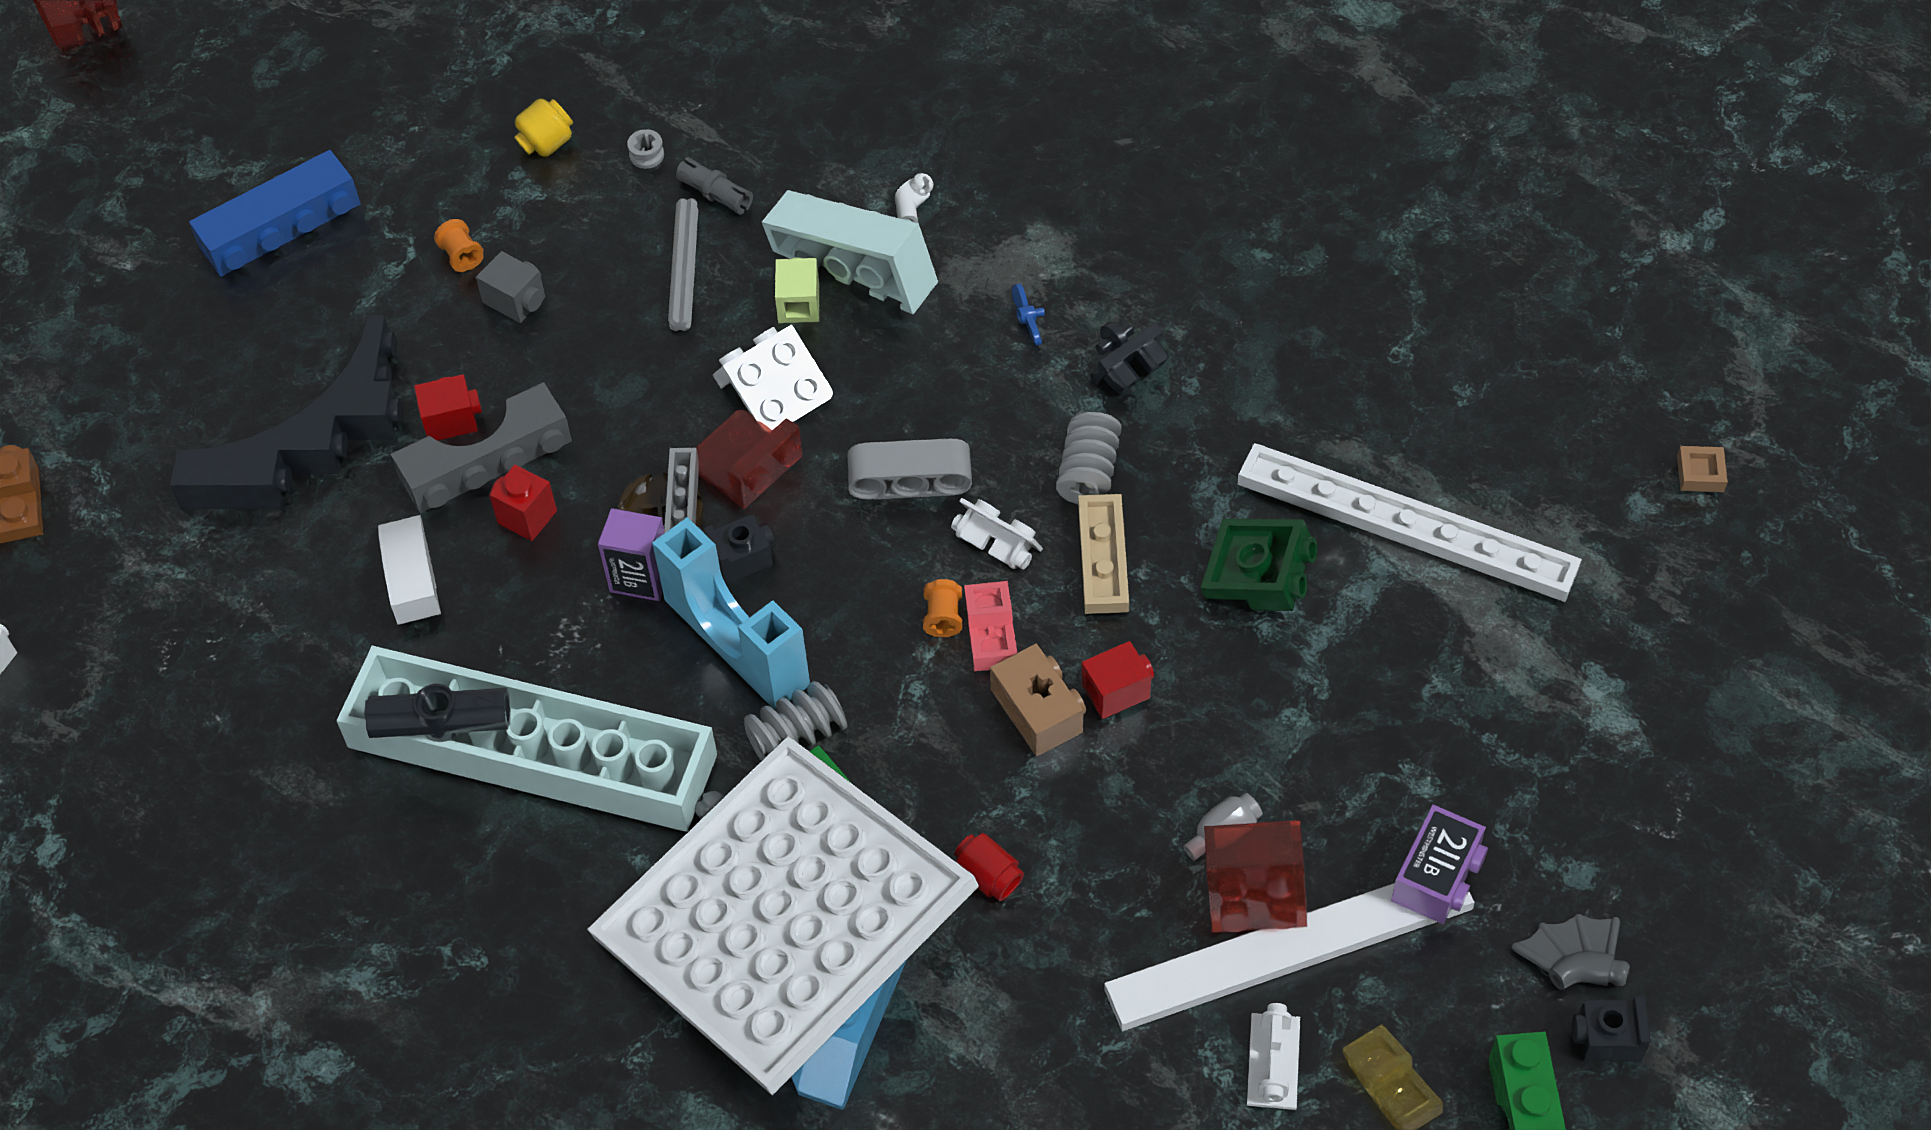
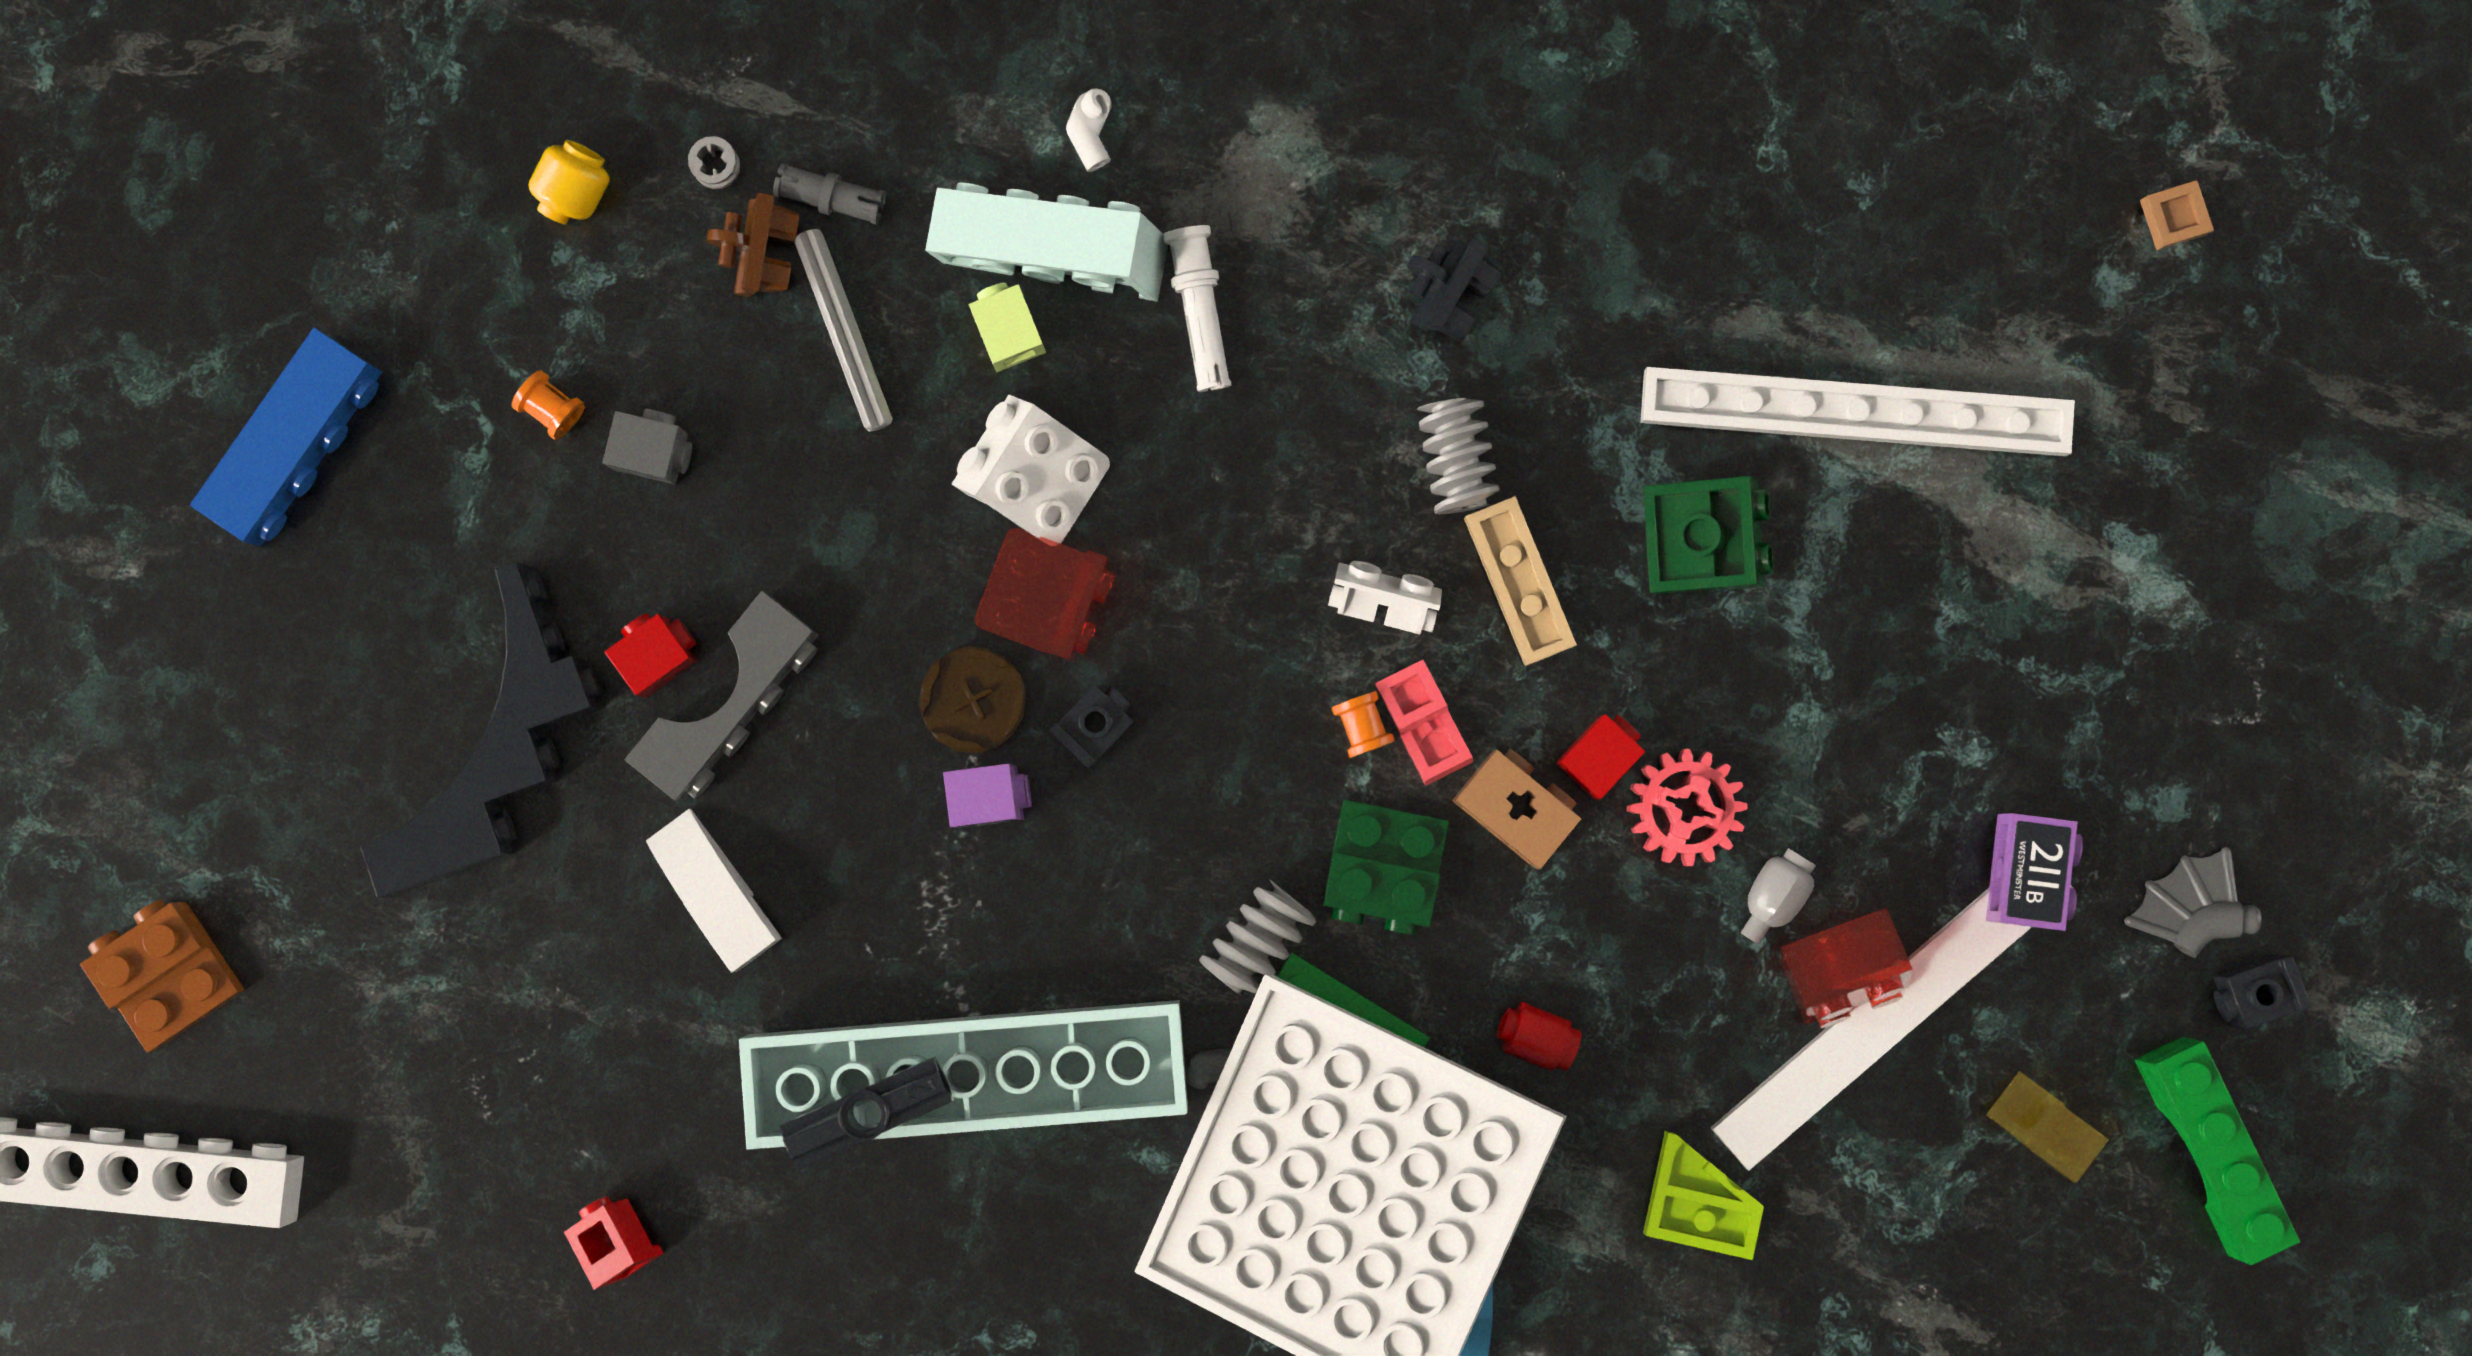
camera: 25 degrees left, 30 degrees up
red brick [489,464,557,541] -> none
medium azure arch [652,517,810,711] -> none
light grey piece [664,448,699,533] -> none
light grey beam [847,439,972,500] -> none
blue piece [1012,283,1045,346] -> none
white hinge [1247,1003,1300,1110] -> none
none -> red brick [564,1196,664,1290]
none -> reddish brown hips [706,193,799,297]
none -> white pin [1163,225,1231,392]
none -> dark green plate [1322,799,1449,935]
none -> coral gear [1627,749,1747,866]
none -> lime wing [1643,1131,1764,1260]

